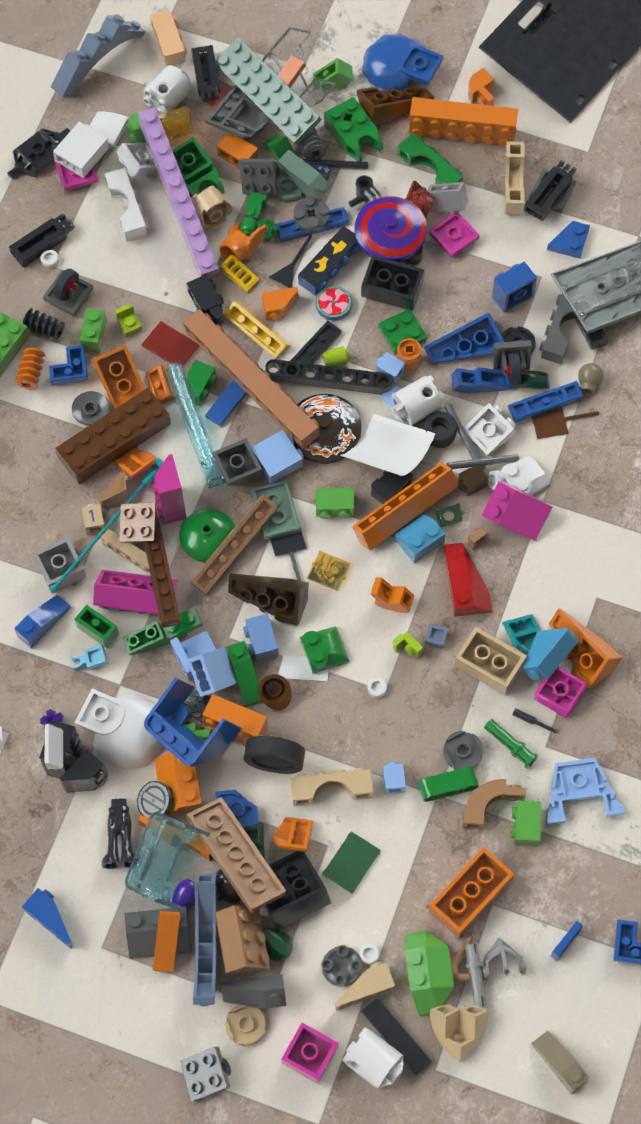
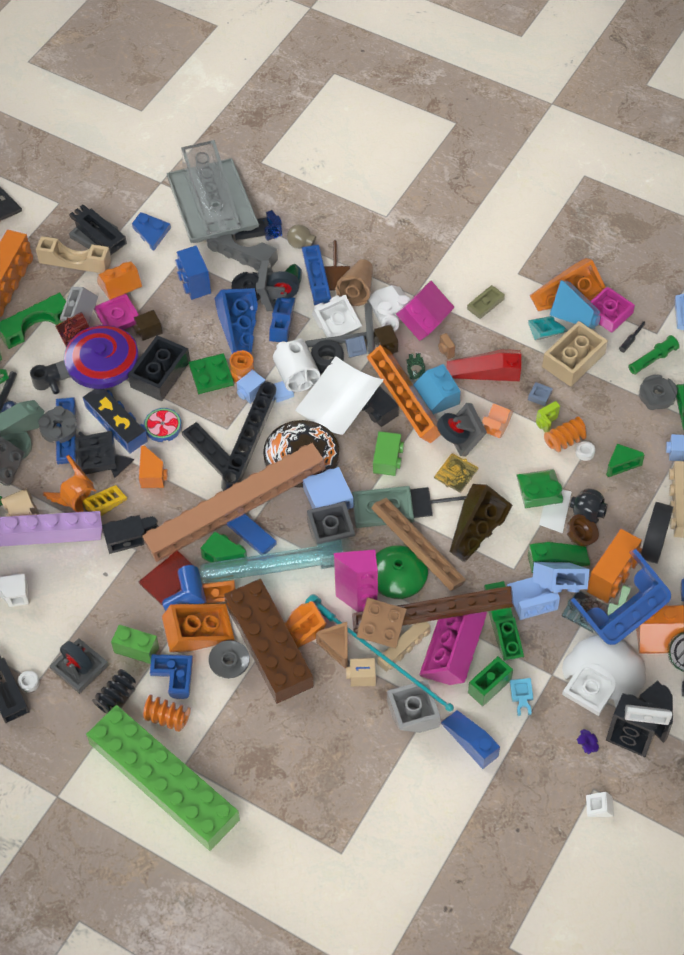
camera: 80 degrees left, 10 degrees down
lime bracket [115,304,142,337] -> none
yellow slope [224,301,291,359] -> none
green piece [240,191,267,237] -> none
medium blue brick [243,613,279,661] -> none
green gear [257,217,279,241] -> none
lime brick [323,346,351,367] -> none
none -> black slope [75,431,117,475]
none -> orange slope [97,261,142,300]
none -> dark brown brick [133,310,163,341]
none -> blue brick [162,565,206,611]
none -> clear blue bracket [264,210,282,241]
none -> medium nougat cone [335,259,373,306]
none -> sand blue plate [345,335,367,358]
none -> plate [437,403,487,457]
none -> olive plate [467,285,505,319]
none -> orange piece [544,416,586,453]
none -> black plant [570,489,608,524]
none -> green slope [606,444,645,477]

